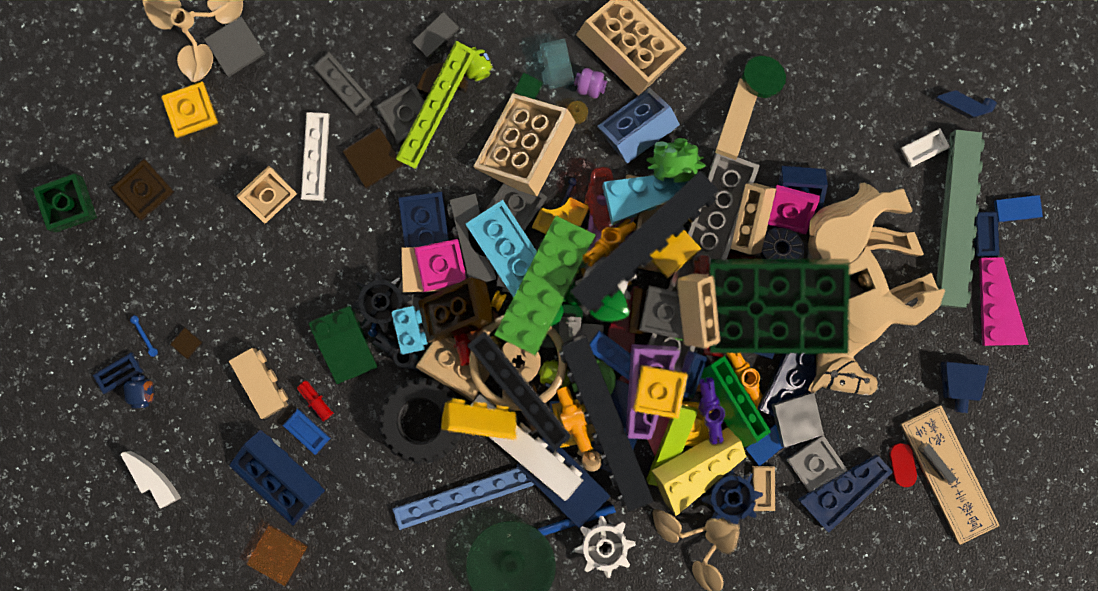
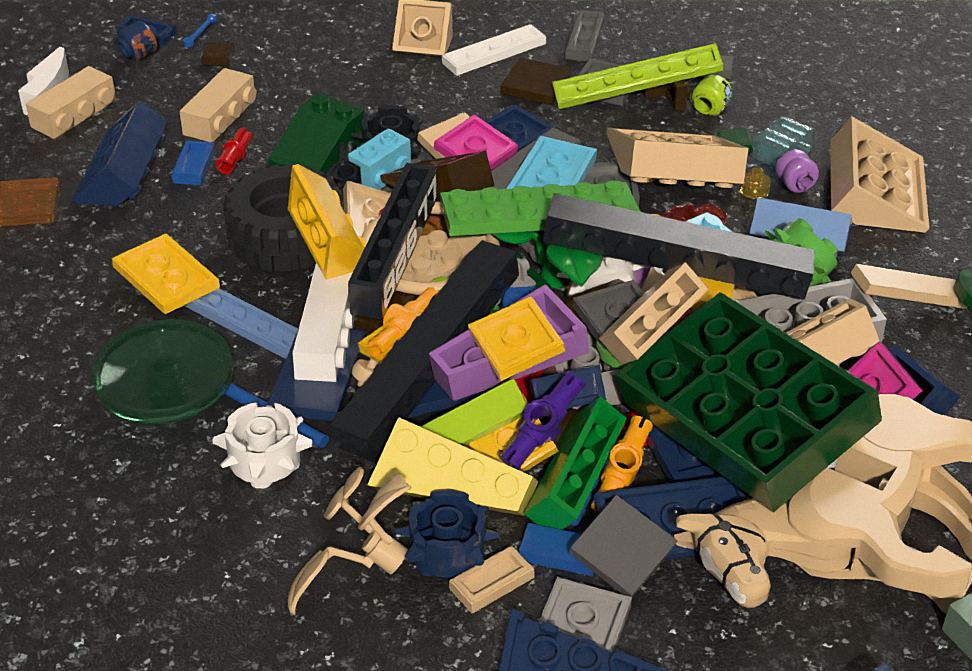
camera: 55 degrees right, 45 degrees down
none -> tan brick [26,66,116,139]
none -> yellow tile [112,234,220,314]

